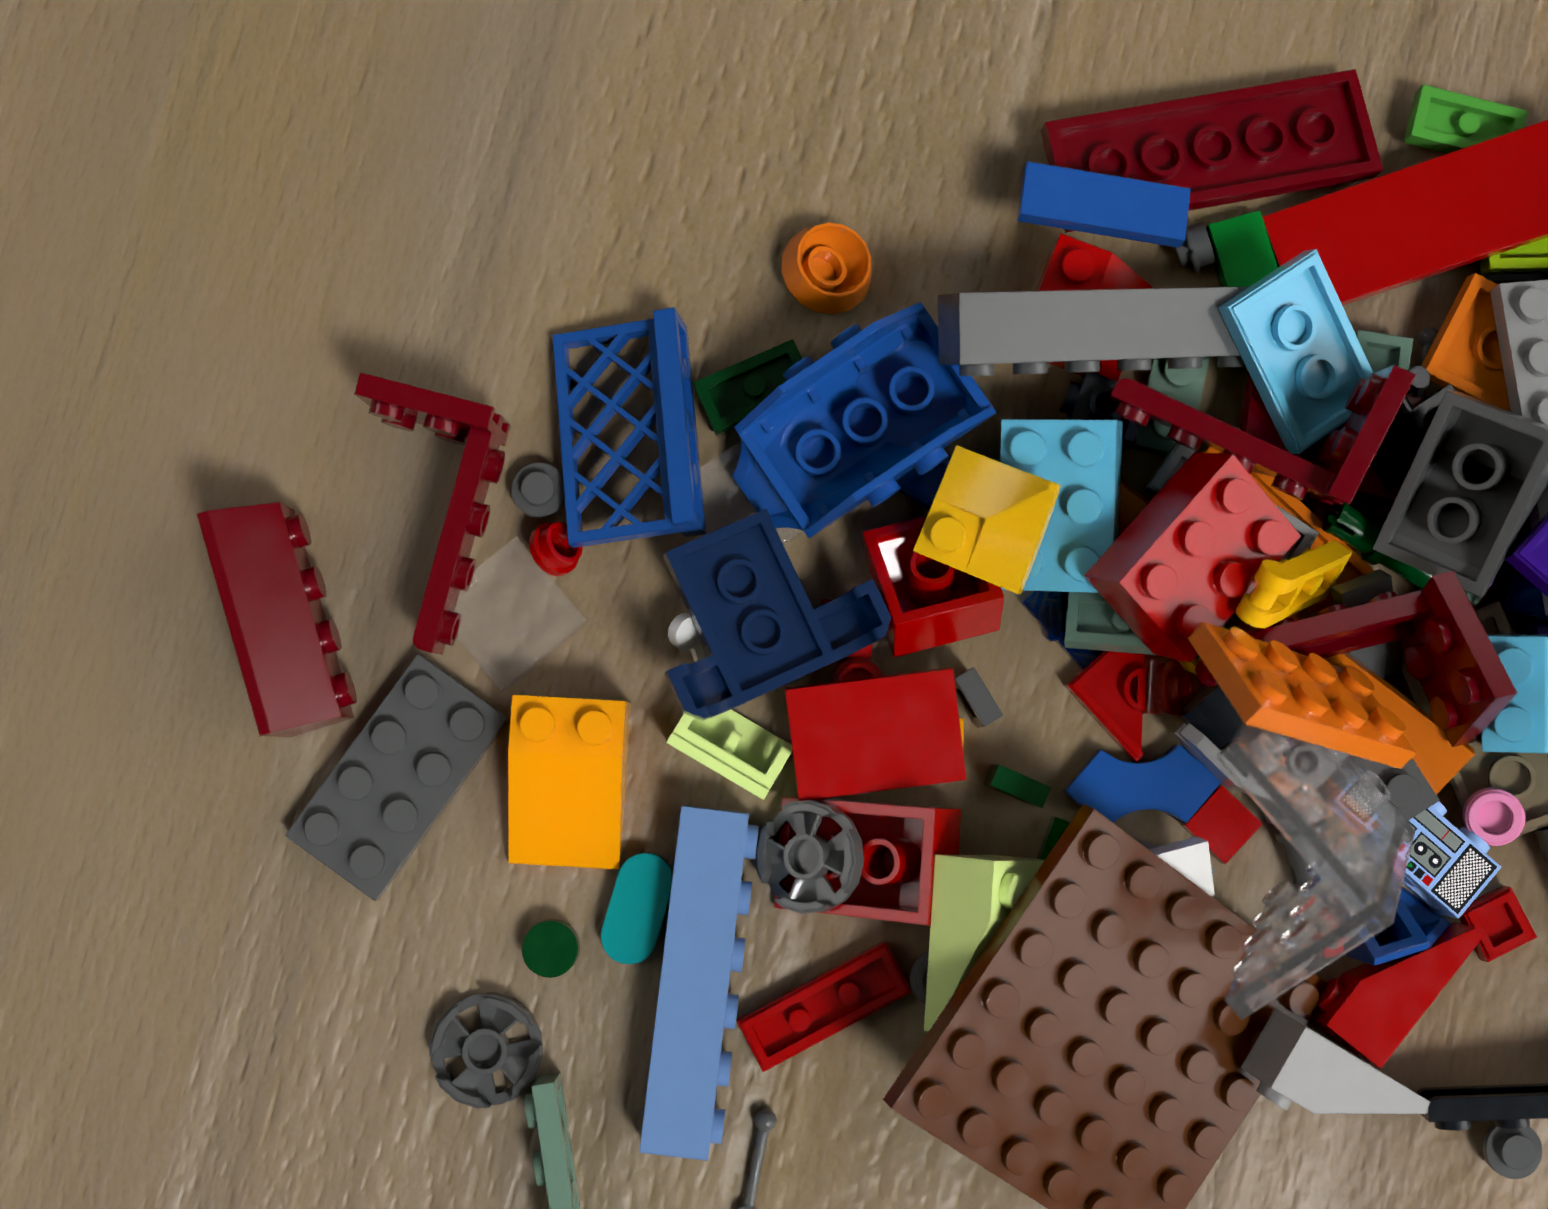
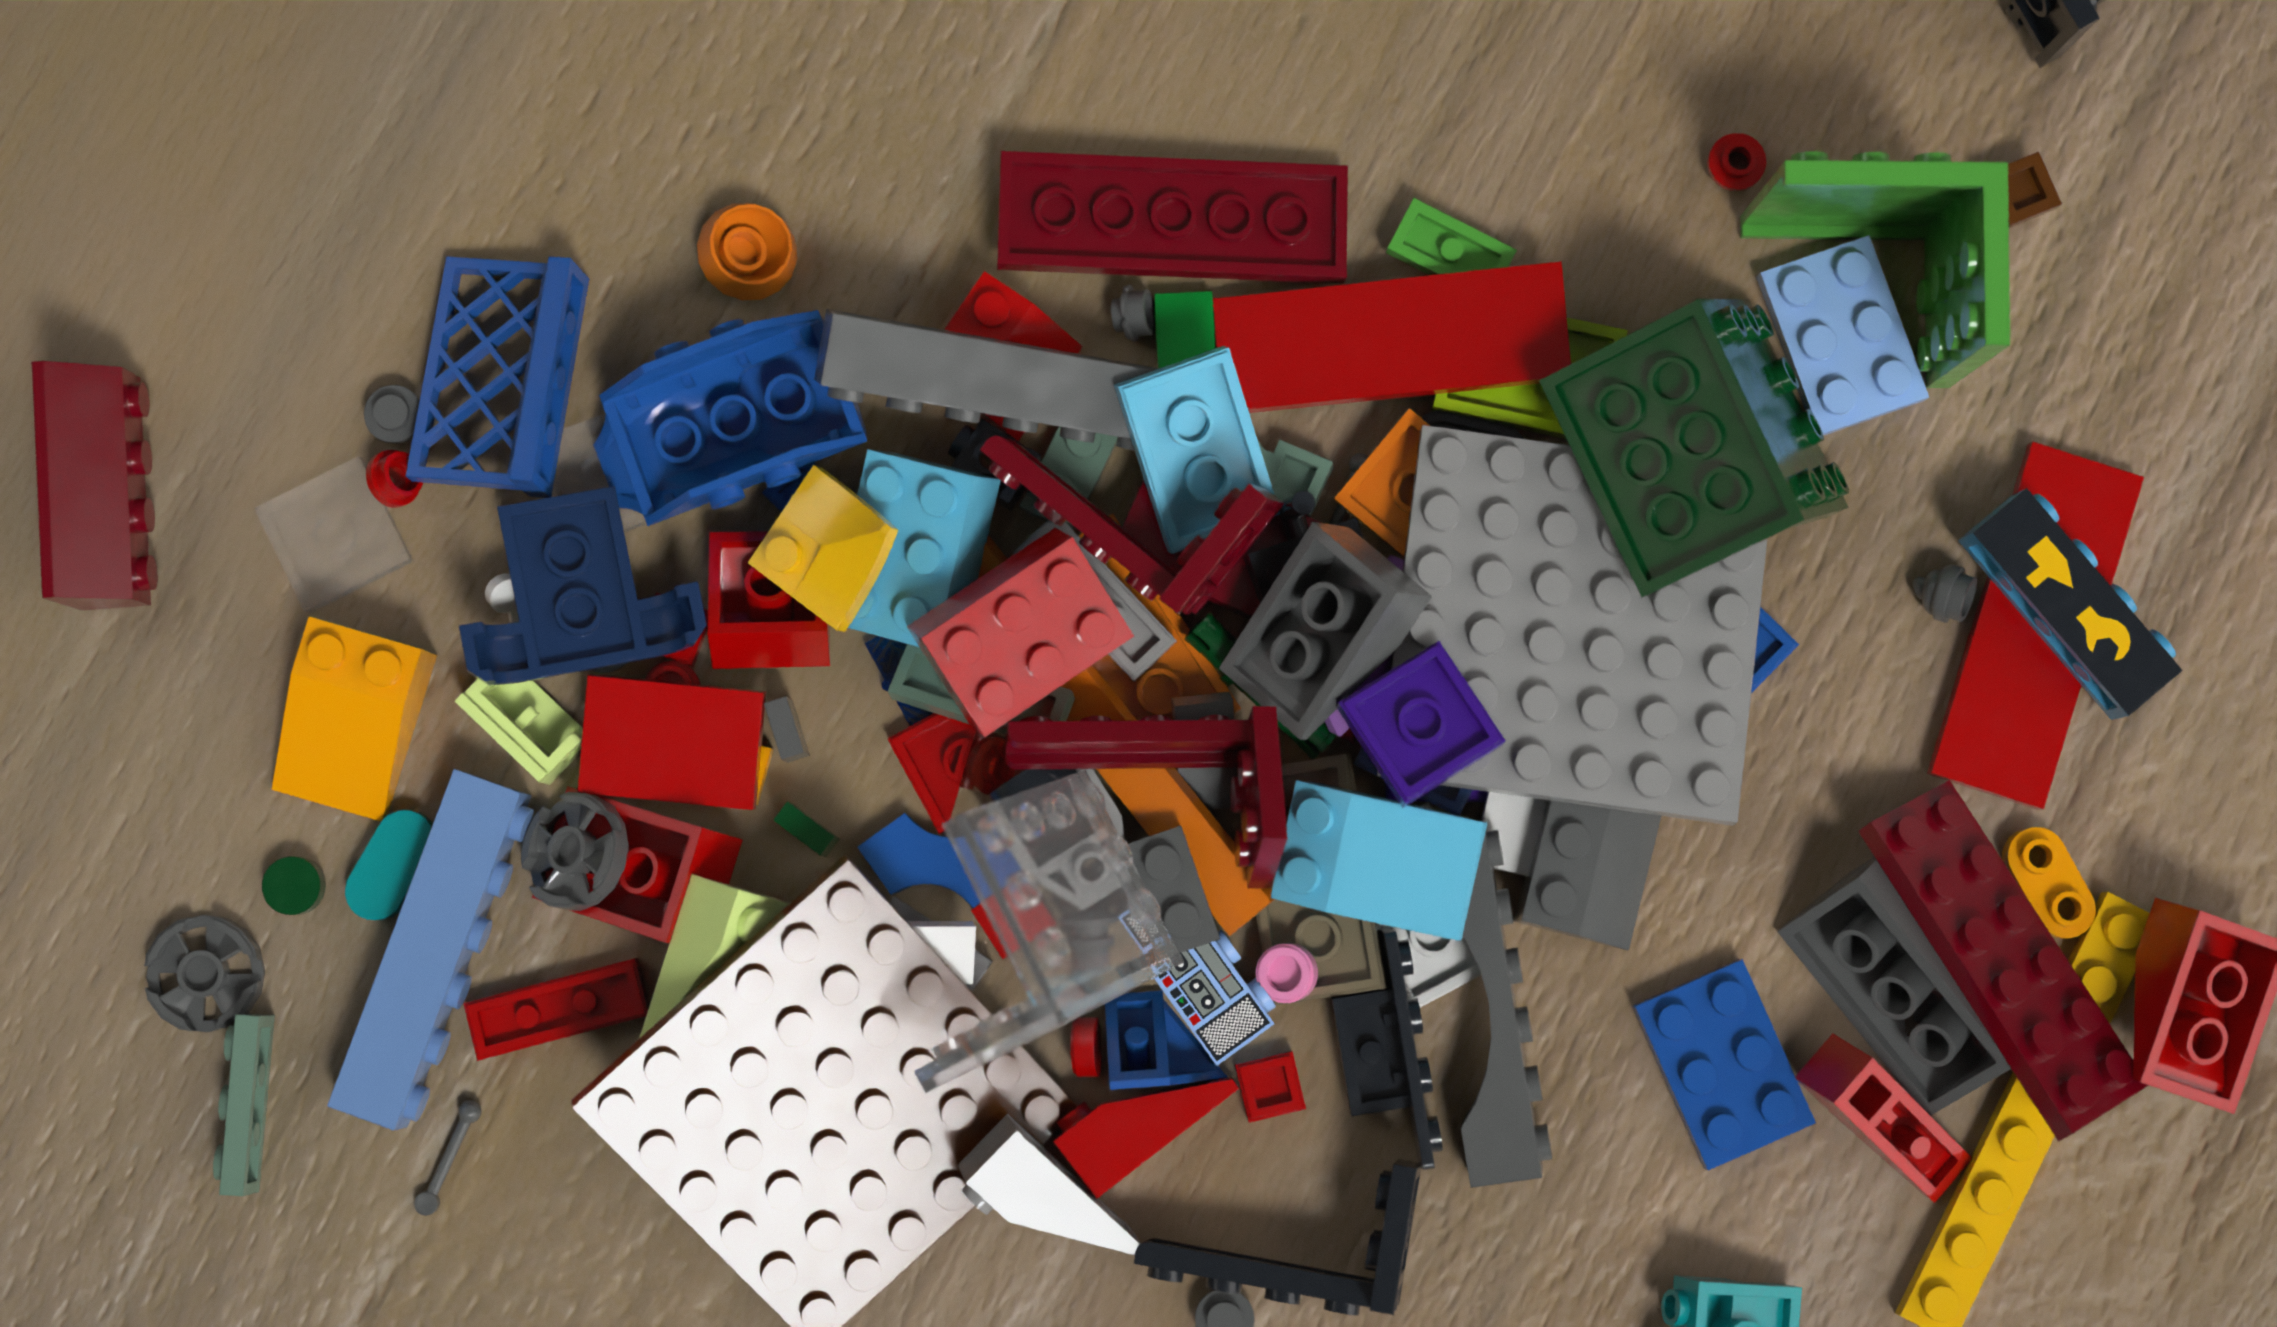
camera: 20 degrees right, 0 degrees up
dark grey plate [285,654,510,901] -> none
dark red bracket [354,372,511,655] -> none
dark green plate [693,339,802,436] -> none
blue tile [1016,161,1191,248] -> none
orange plate [1188,622,1417,769] -> none
yellow plate [1235,540,1353,628] -> none

